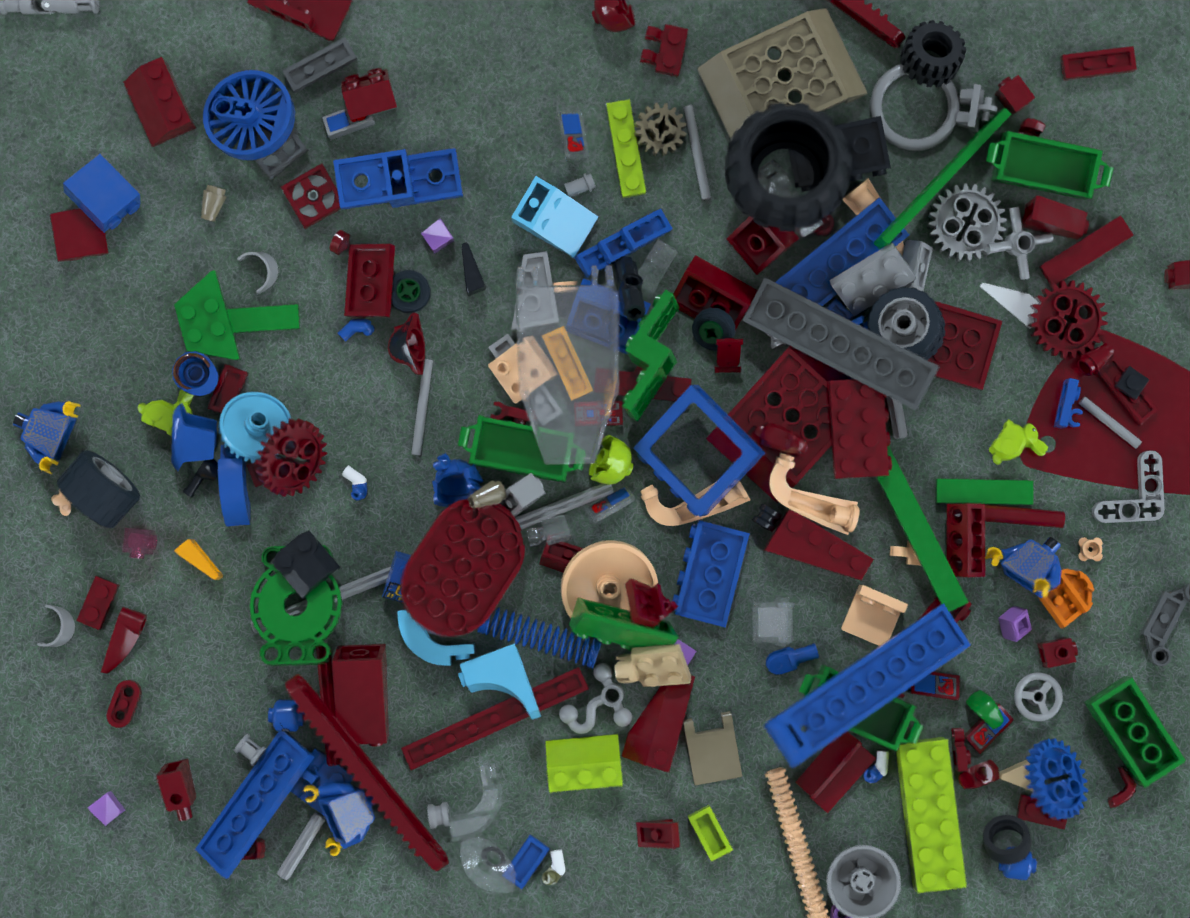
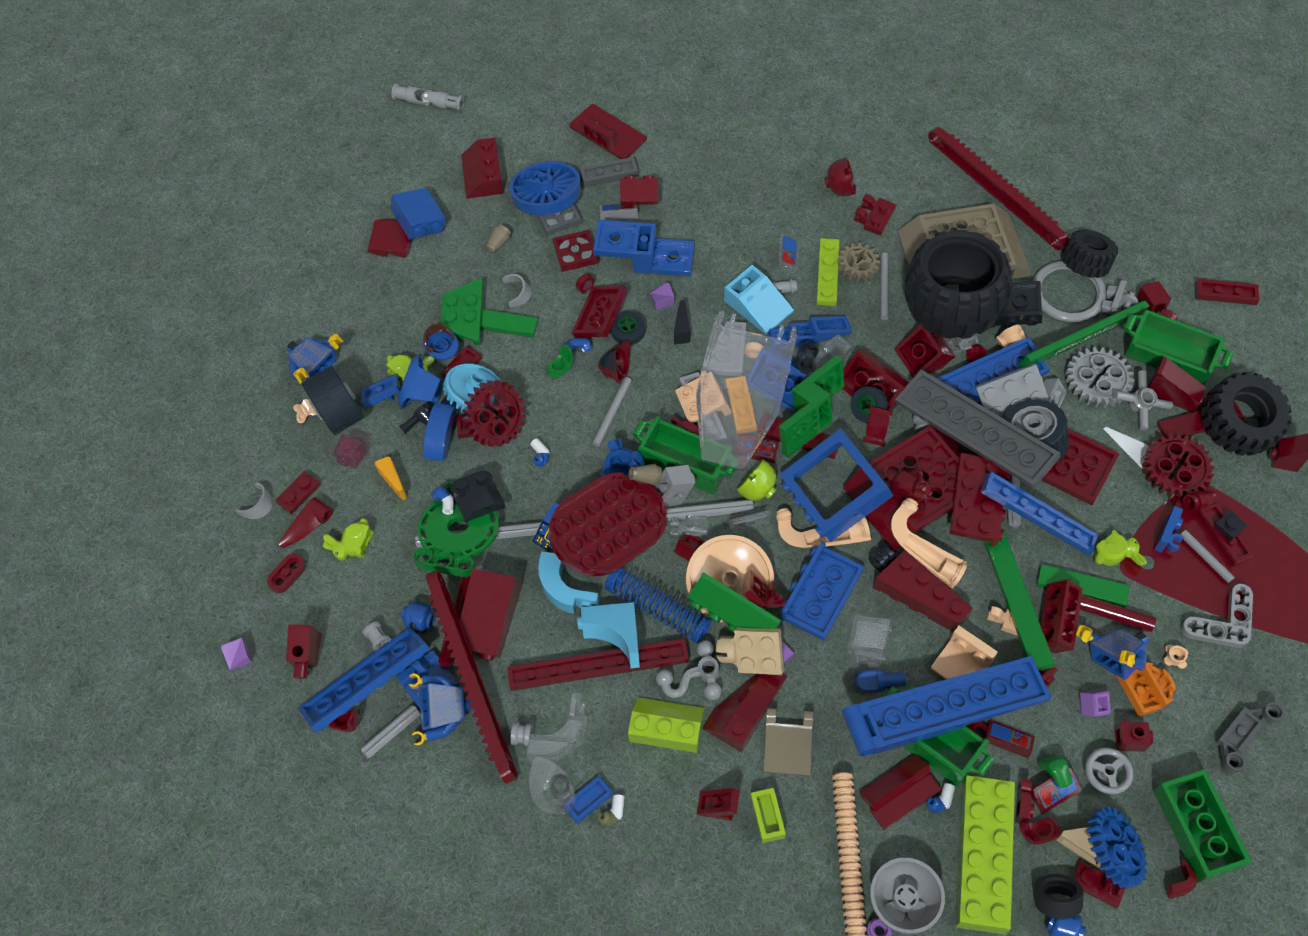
camera: 20 degrees right, 25 degrees down
none -> lime animal [323,518,374,561]
none -> blue plate [361,374,401,408]
none -> arm [432,487,454,515]
none -> green hair [546,344,573,379]
none -> blue plate [981,472,1098,555]
none -> black tyre [1201,372,1292,456]

